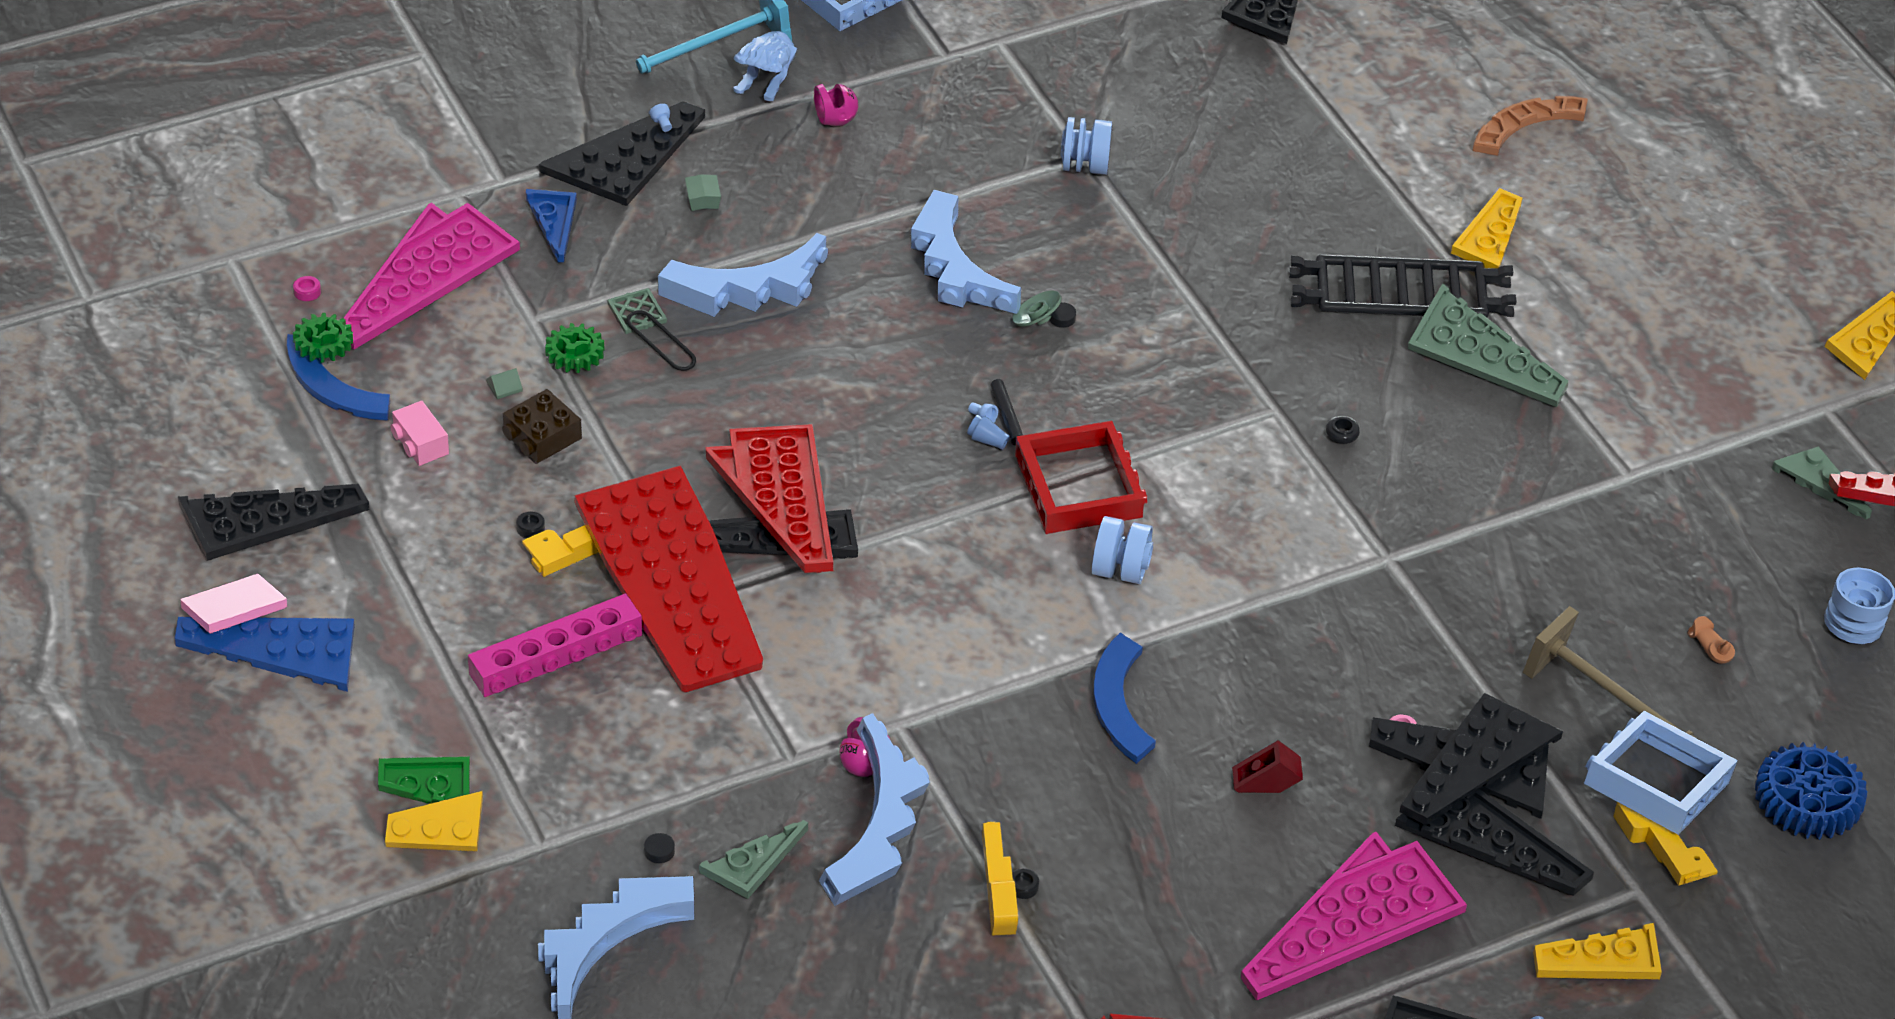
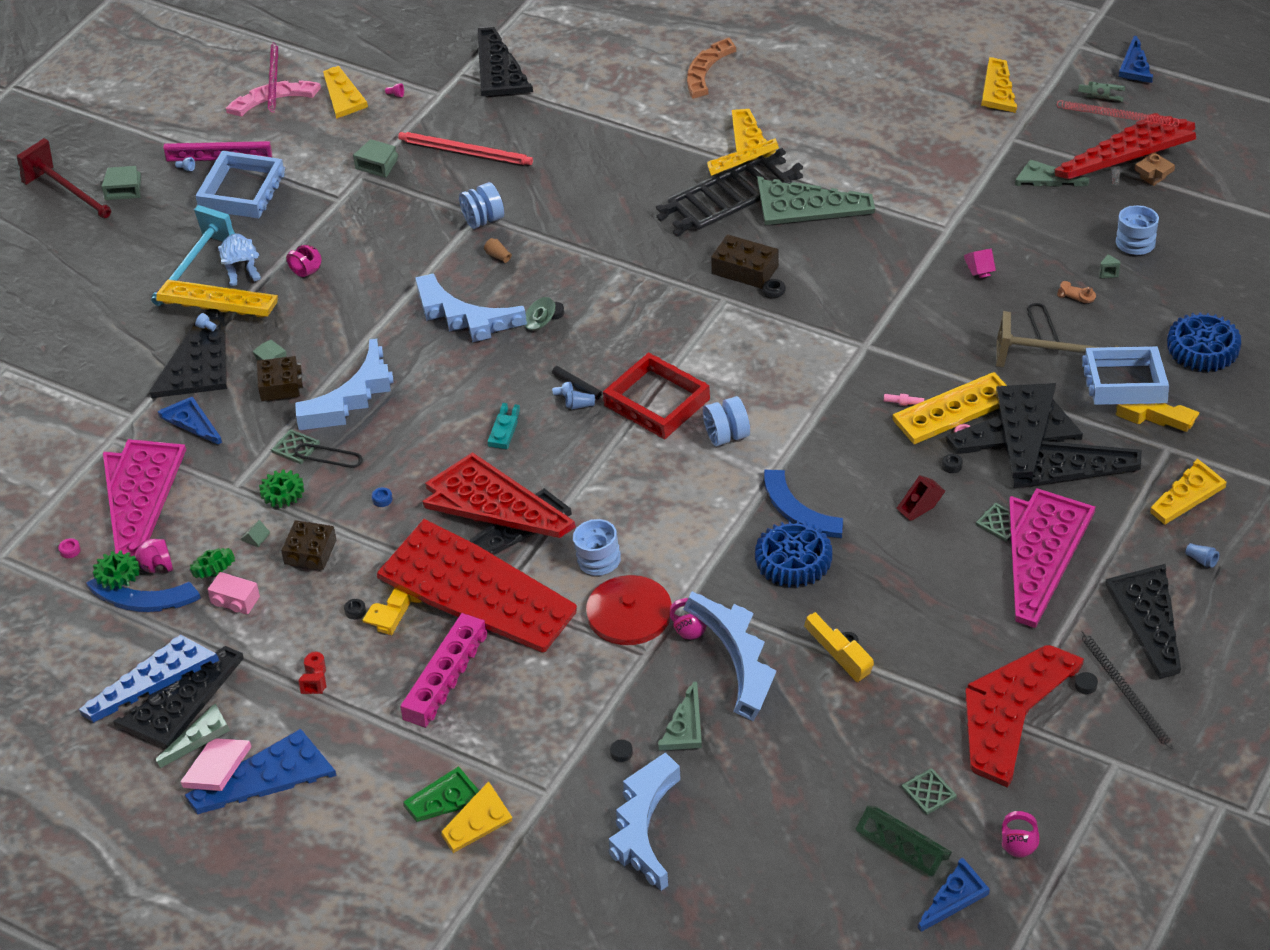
camera: 30 degrees left, 0 degrees up
none -> wing [79,635,219,723]
none -> dark pink helmet [136,539,173,573]
none -> yellow plate [156,280,278,317]
none -> sand green wing [156,704,230,768]
none -> green gear [190,548,235,579]
none -> dark brown brick [257,356,303,401]
none -> red leg [298,651,327,694]
none -> sand green torso [353,139,398,178]
none -> blue tile [372,487,393,507]
none -> coral piece [398,132,533,165]
none -> medium nougat cone [484,238,512,263]
none -> teal hinge [488,403,520,449]
none -> light blue wheel [573,519,621,576]
none -> red dish [586,575,672,645]
none -> yellow wing [707,138,779,176]
none -> dark brown brick [711,234,779,289]
none -> blue gear [755,521,832,588]
none -> bright pink bar [884,394,924,406]
none -> yellow plate [892,372,1007,444]
none -> black tile [942,454,963,473]
none -> dark pink slope [964,248,996,278]
none -> sand green window [976,503,1011,542]
none -> black piece [1027,303,1059,349]
none -> sand green slope [1099,254,1120,278]

